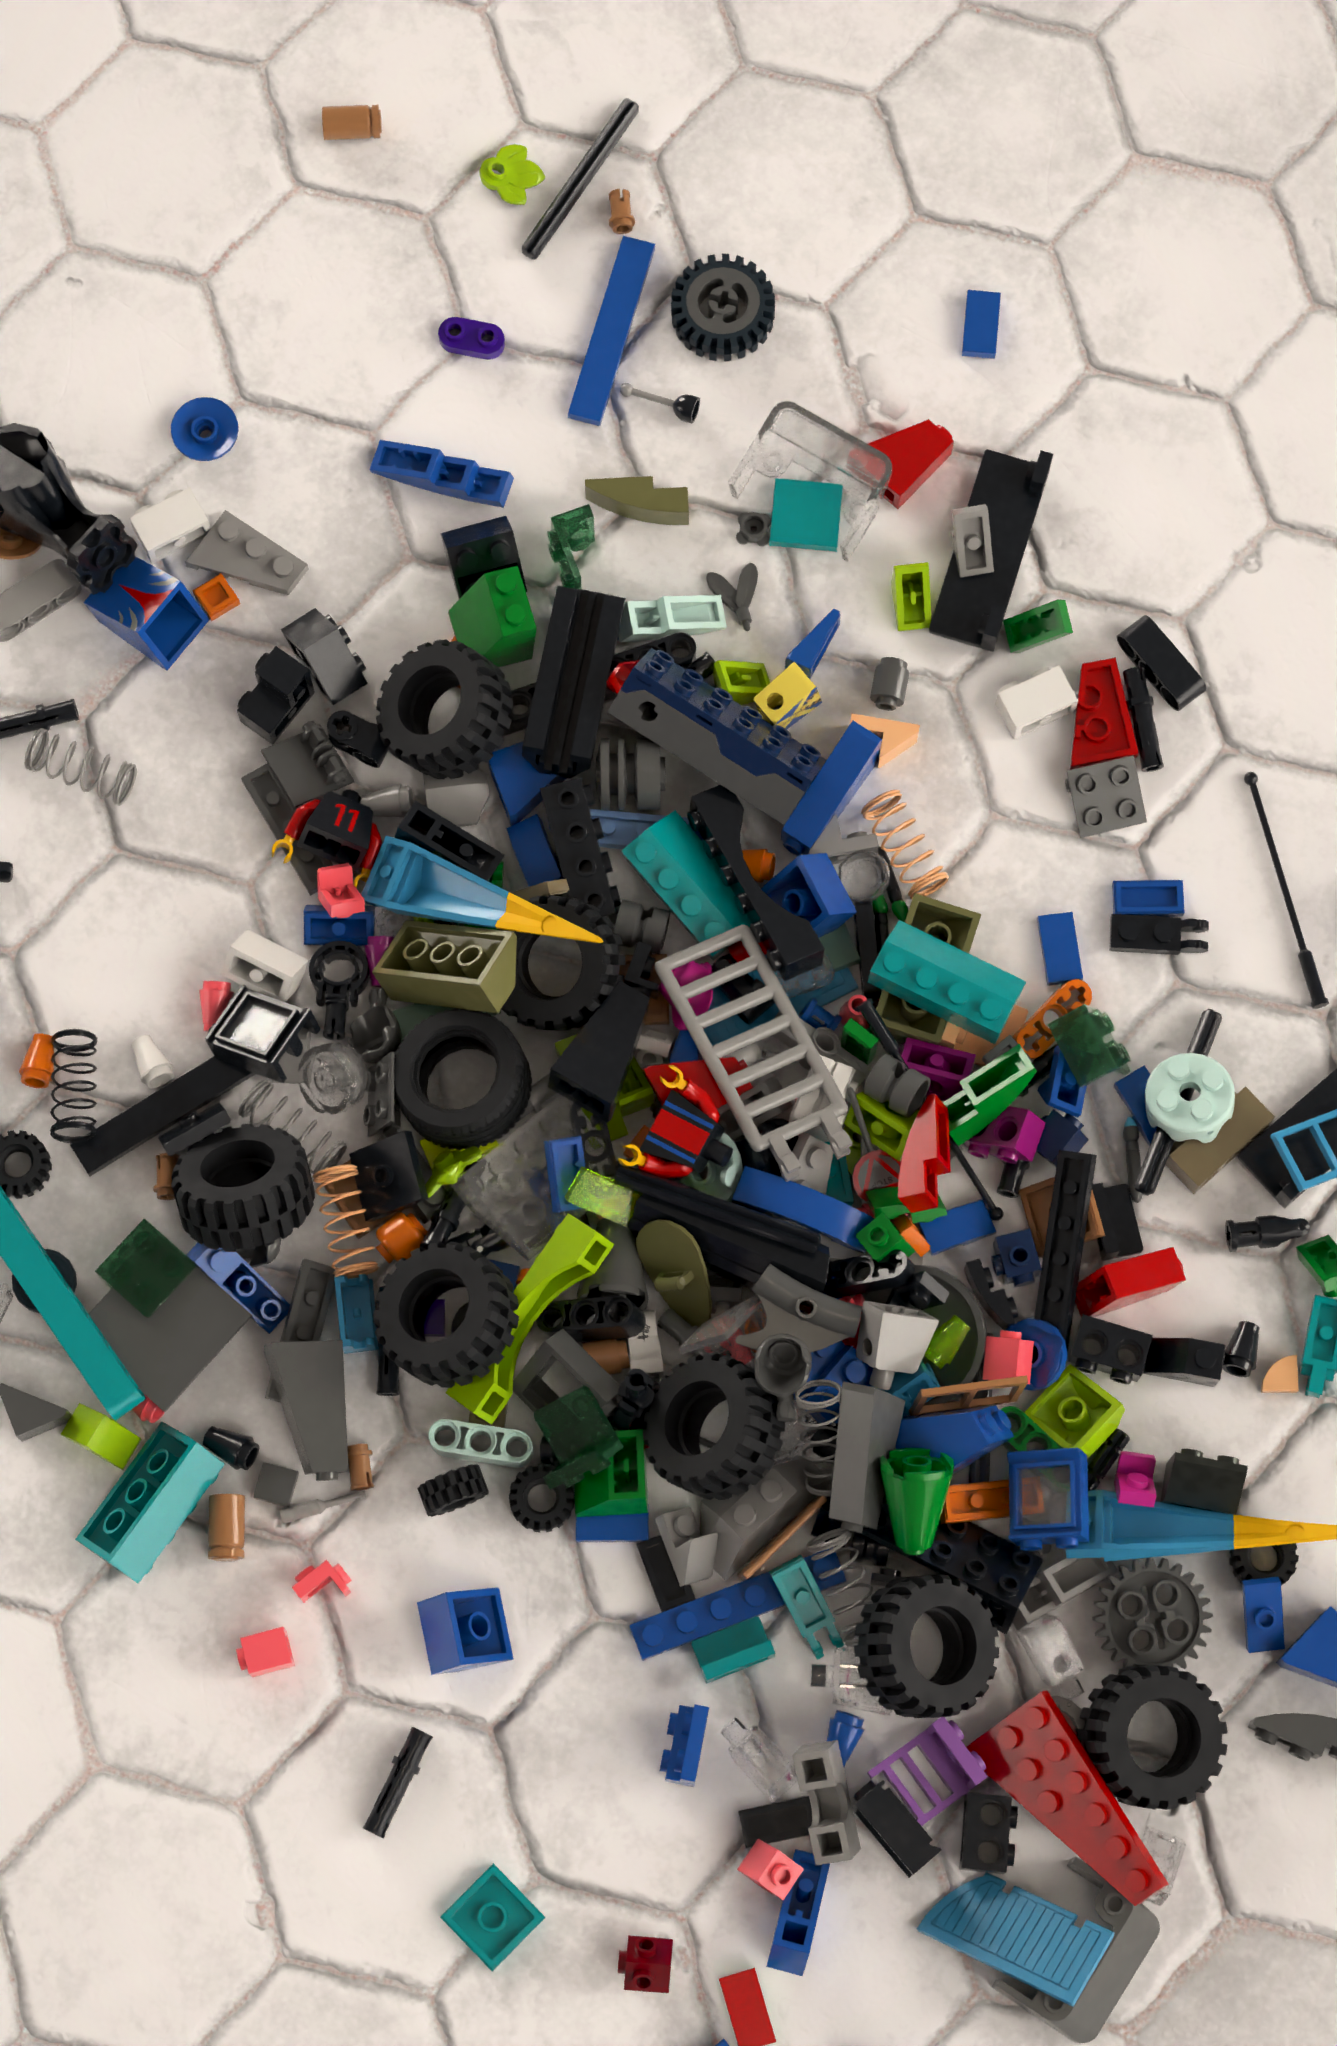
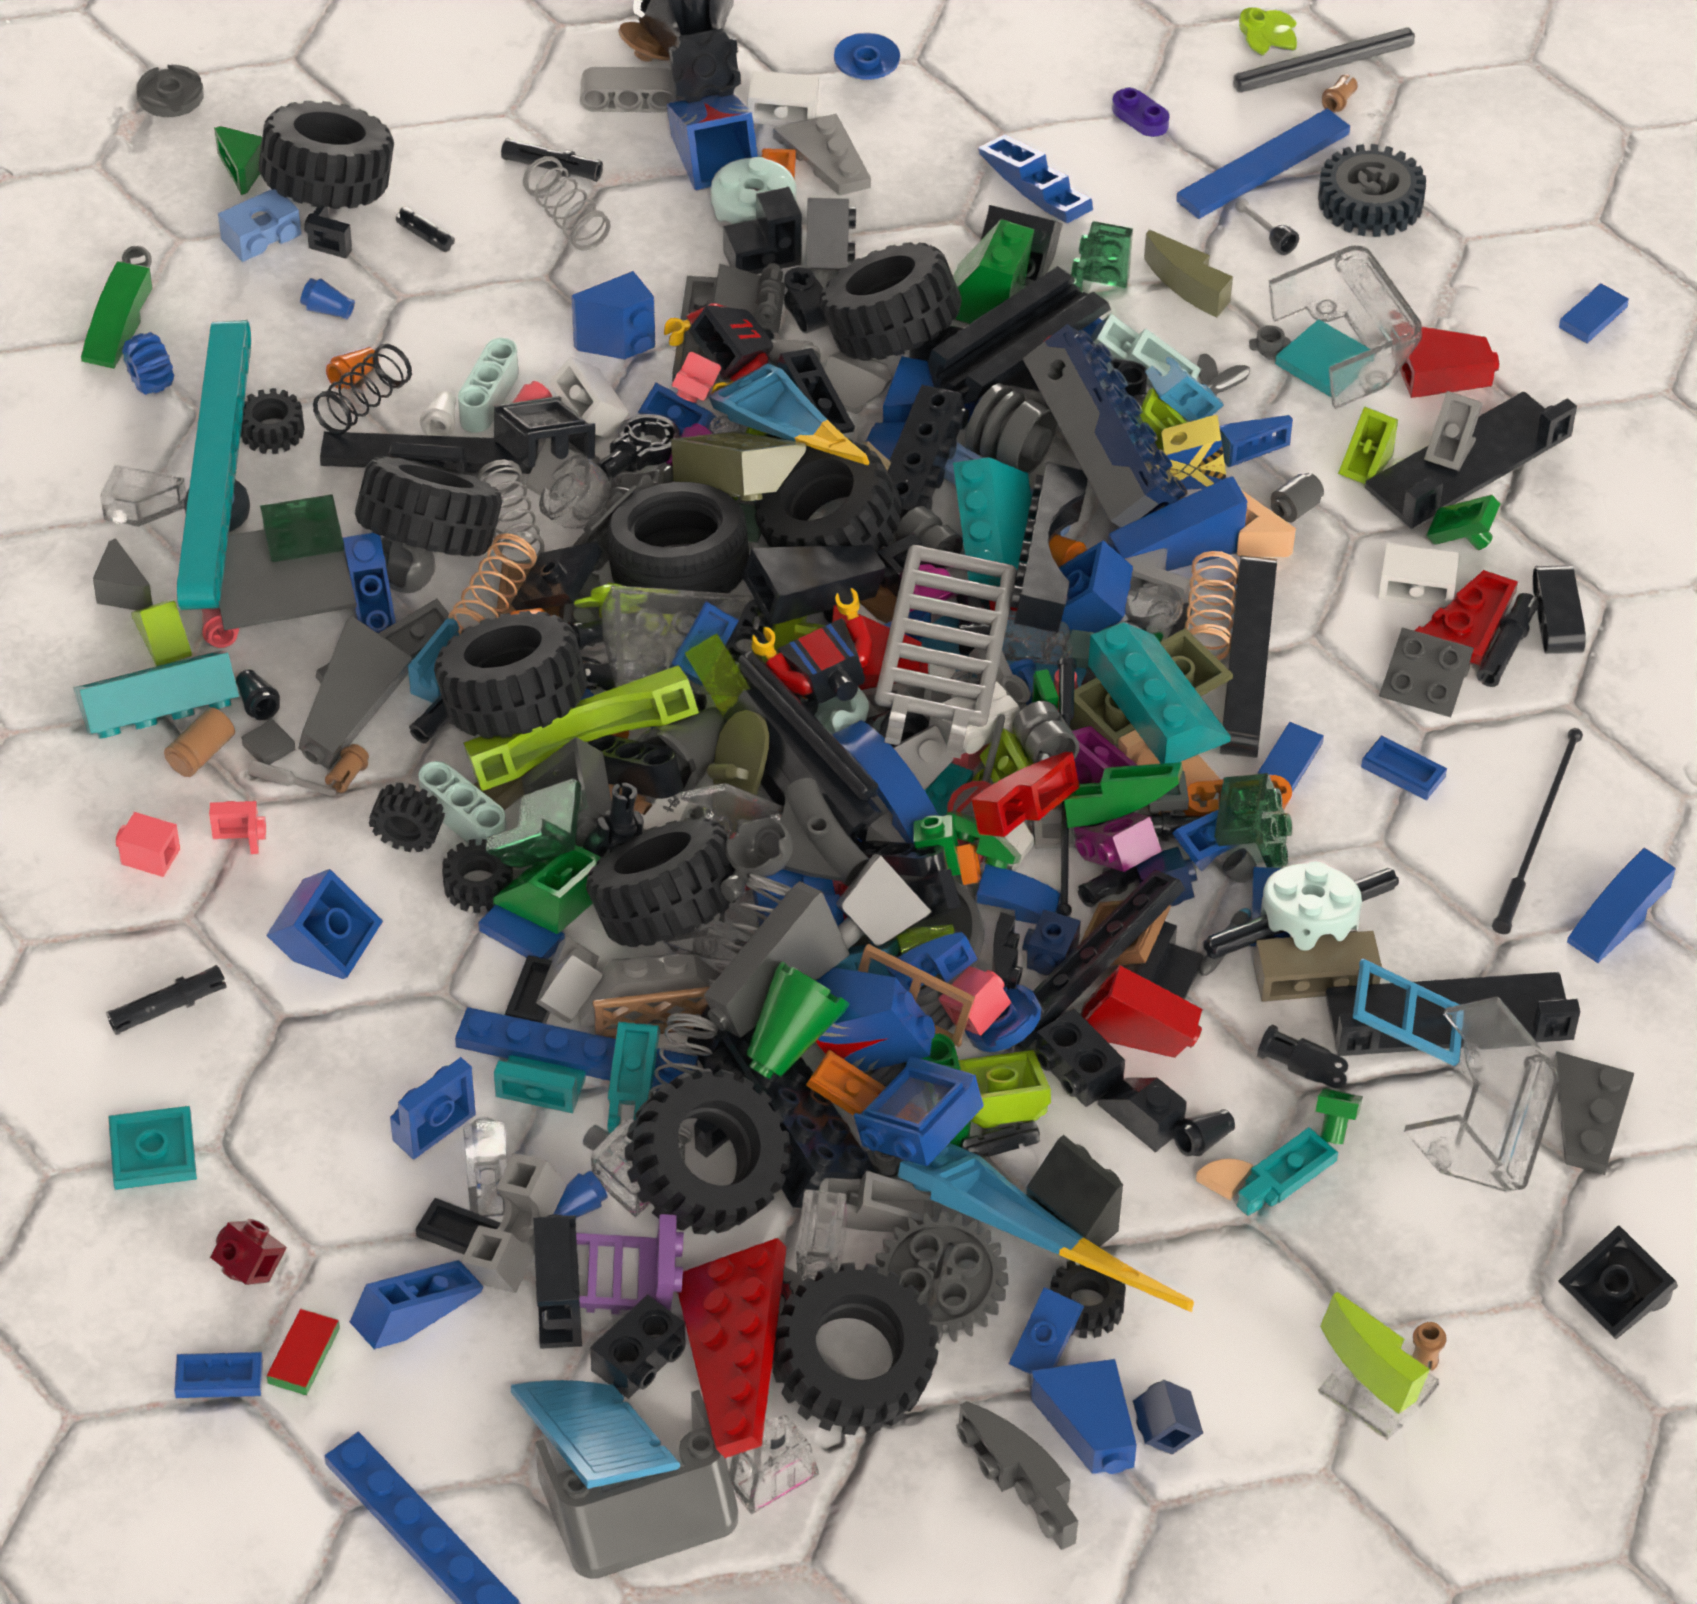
camera: 35 degrees right, 25 degrees down
coral brick [737,1839,804,1900] -> none
black hinge [1109,914,1209,955] -> none
dark pink bracket [1114,1451,1156,1508] -> none
none -> light aqua beam [458,338,519,433]
none -> blue slope [571,271,656,360]
none -> light aqua plate [711,157,796,224]
none -> blue slope [885,932,978,991]
none -> dark azure hinge [1145,357,1224,422]
none -> black beam [1220,555,1277,758]
none -> dark grey hinge [1222,848,1257,883]

